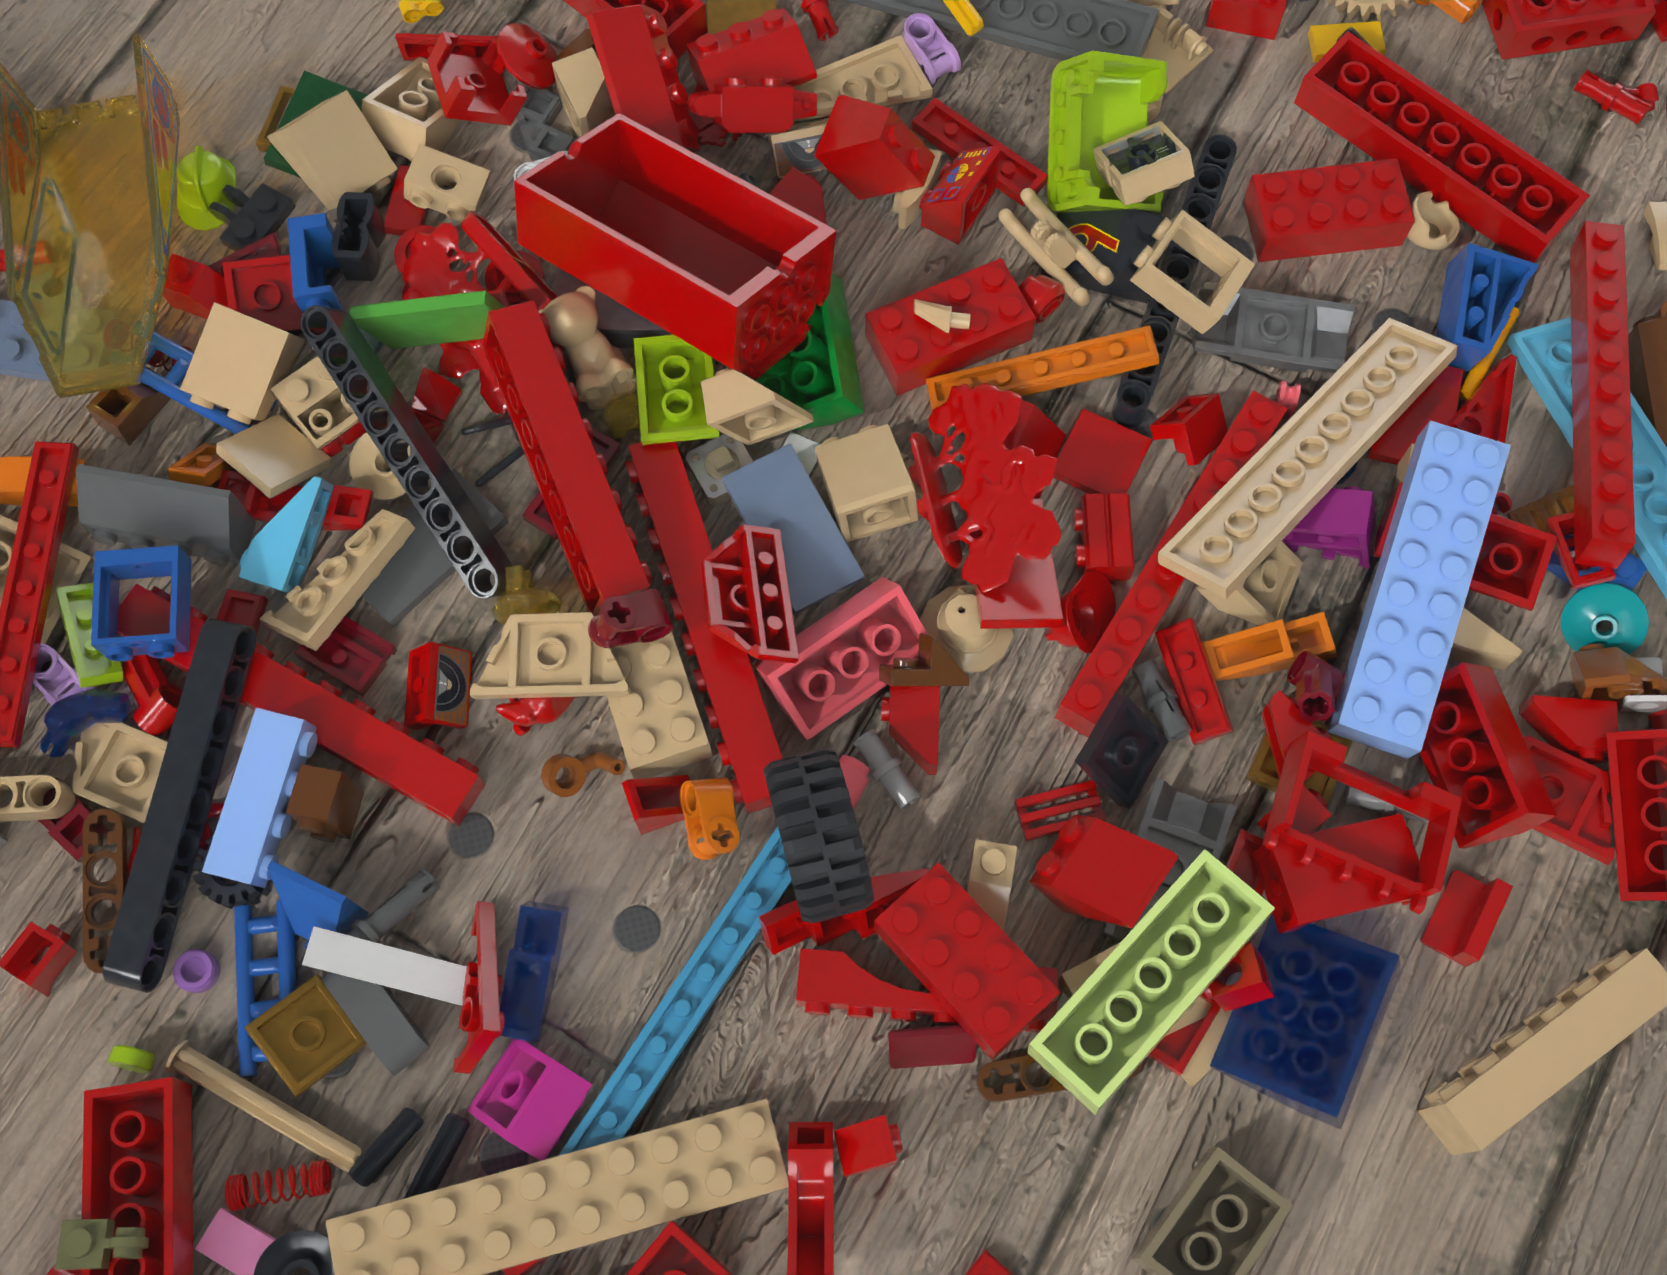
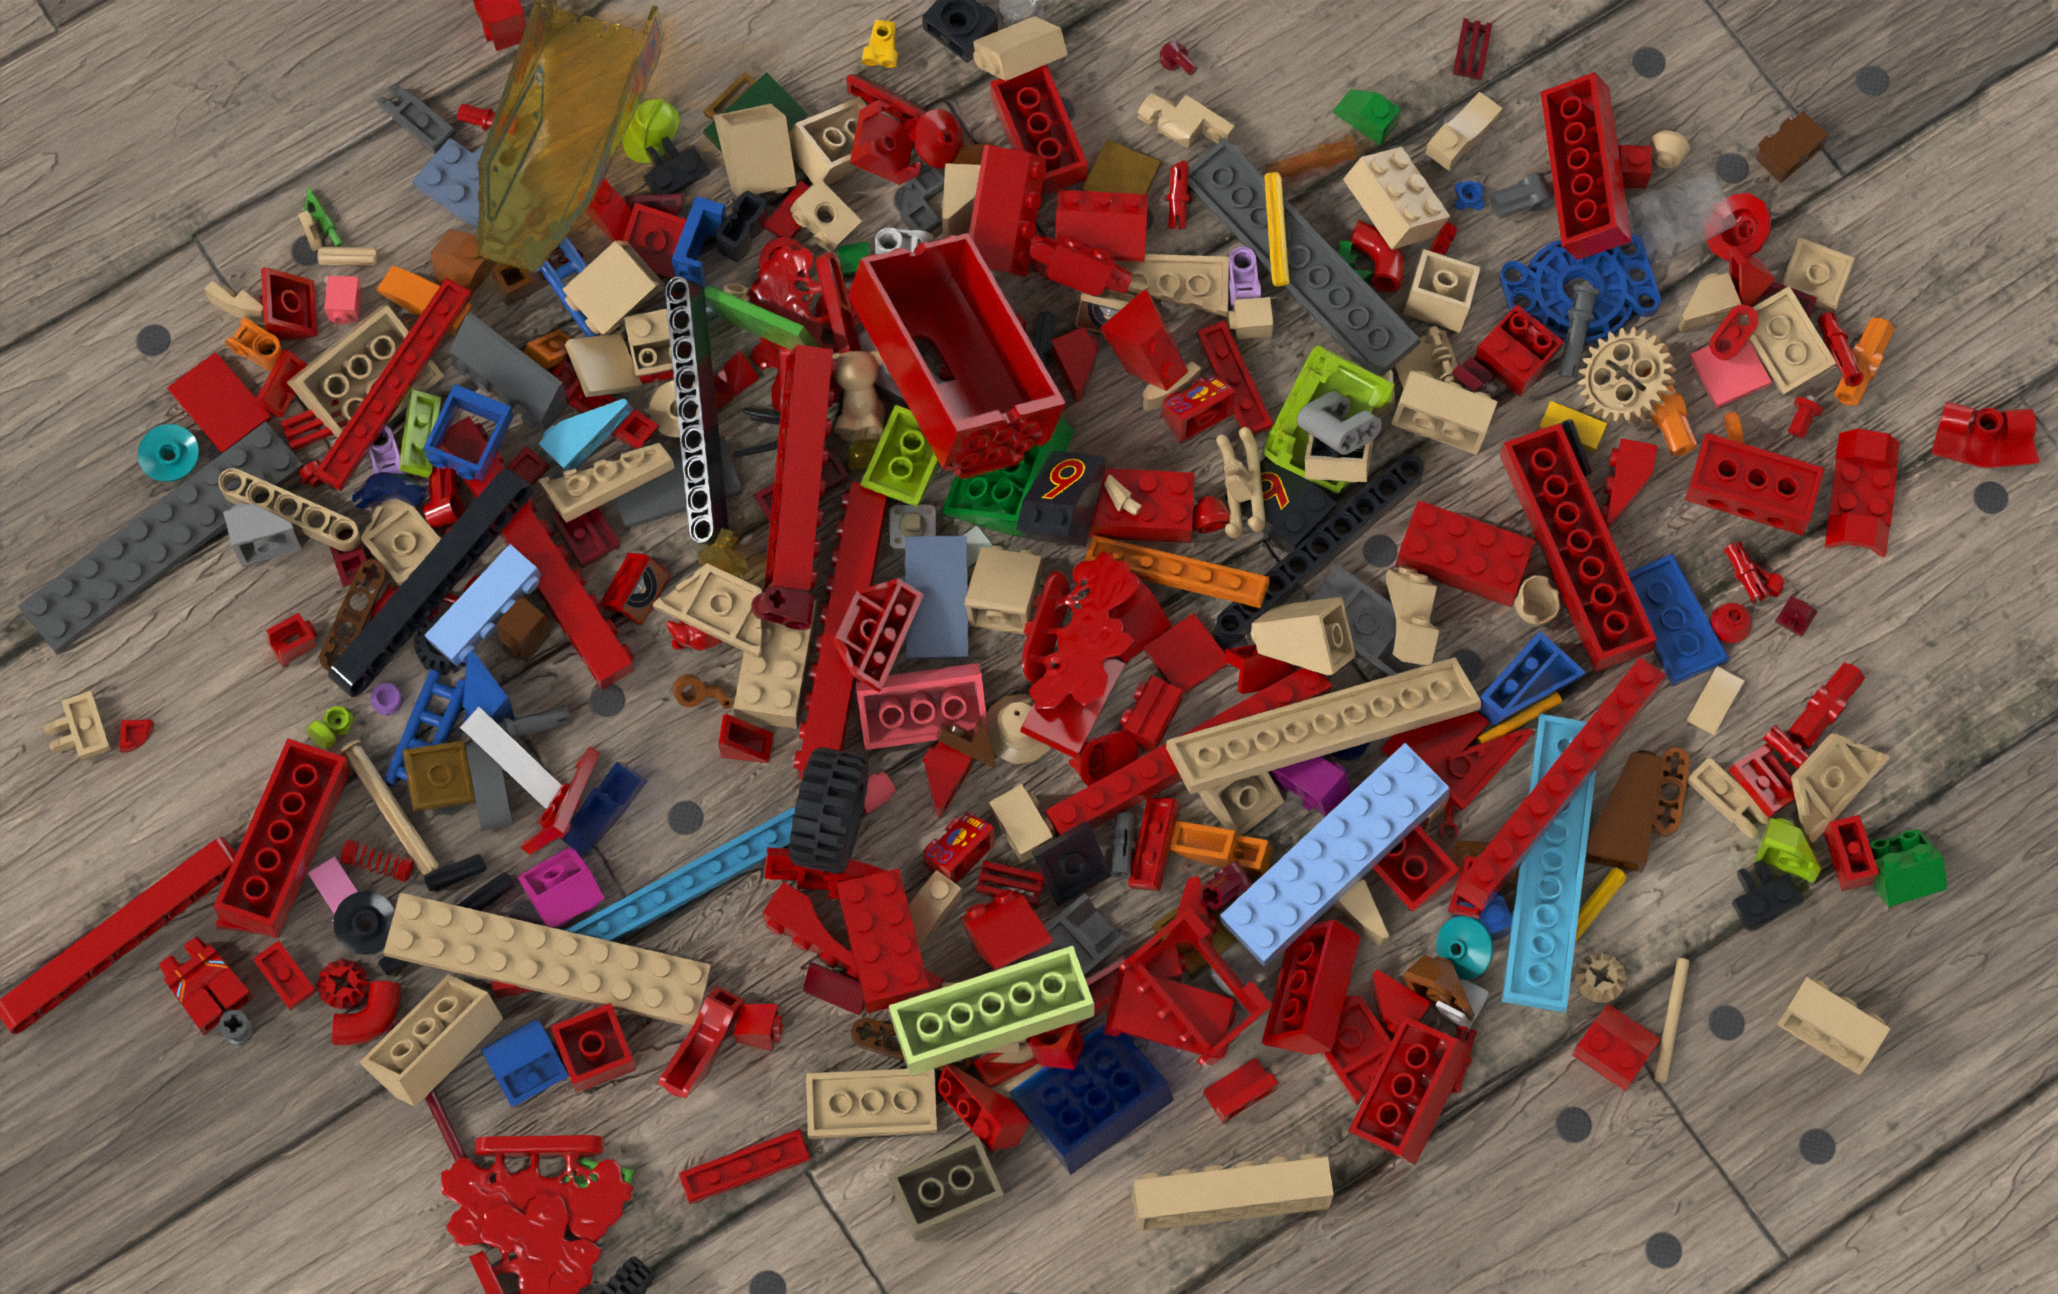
camera: 25 degrees right, 0 degrees up
olive plate [55,1219,150,1270] -> none
orange piece [680,777,740,860] -> none
tan slope [701,369,814,446] -> none
light grey pin [853,729,922,810] -> none
tan window [1130,210,1255,335] -> none
coral bush [1274,380,1301,418] -> none
none -> lime plate [323,706,354,736]
none -> dark orange slope [431,230,497,294]
none -> tan plate [806,1069,937,1139]
none -> green tile [838,242,870,278]
none -> red slope [923,812,994,884]
none -> red slope [935,1064,1030,1151]
none -> tan brick [989,784,1056,863]
none -> black slope [1016,451,1108,547]
none -> tan brick [1228,297,1273,340]
none -> tan slope [1251,597,1356,675]
none -> light grey connector [1297,391,1382,455]
none -> tan arch [1386,566,1440,666]
none -> tan brick [1391,370,1498,455]
none -> dark red slope [1452,356,1496,392]
none -> red slope [1600,438,1657,531]
none -> blue tile [1628,553,1729,686]
none -> red cone [1710,603,1752,643]

